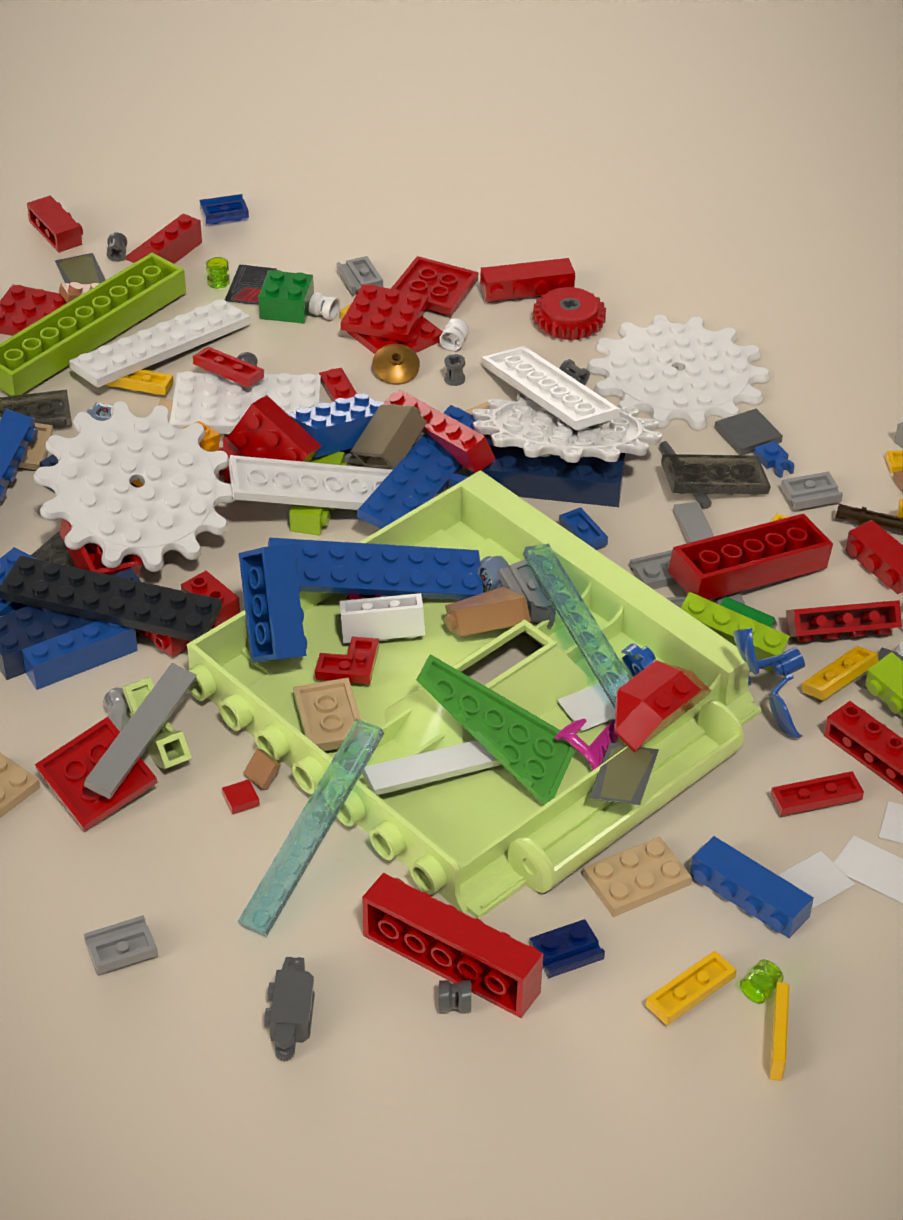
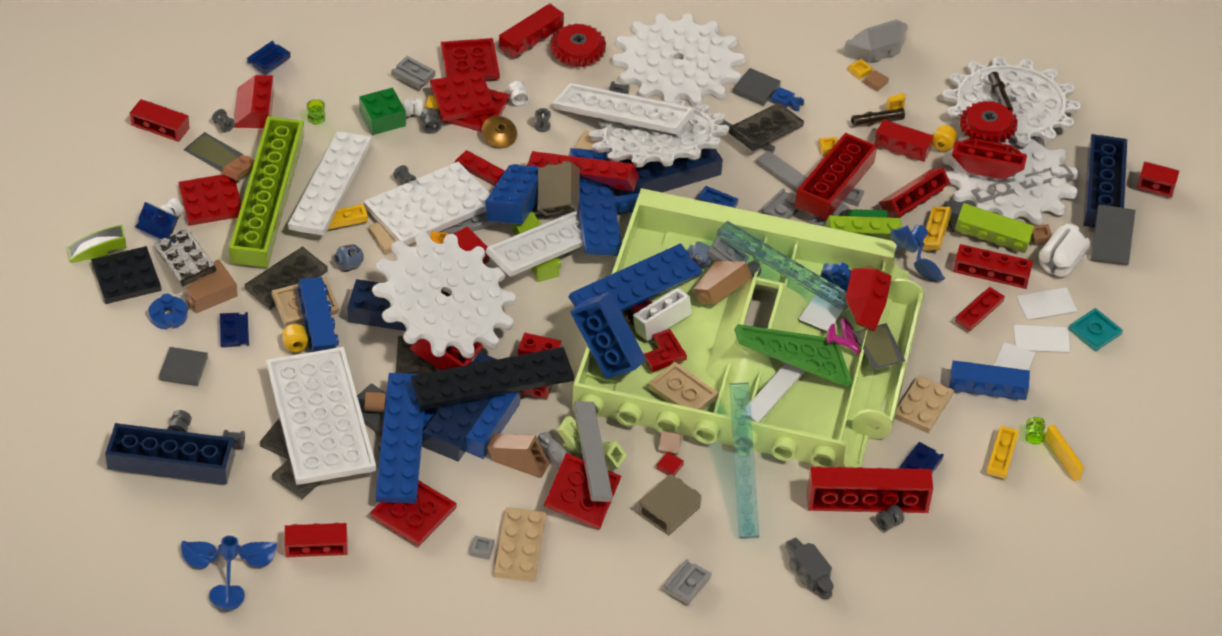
camera: 35 degrees left, 5 degrees up
red plate [193,346,264,387] -> none
black sticker [225,264,277,305] -> none
red brick [227,395,322,462] -> none
light grey plate [781,471,843,510] -> none
none -> dark grey wheel [421,108,441,134]
none -> medium nougat slope [487,433,550,478]
none -> dark tan brick [638,474,702,536]
none -> light grey tile [843,188,864,207]

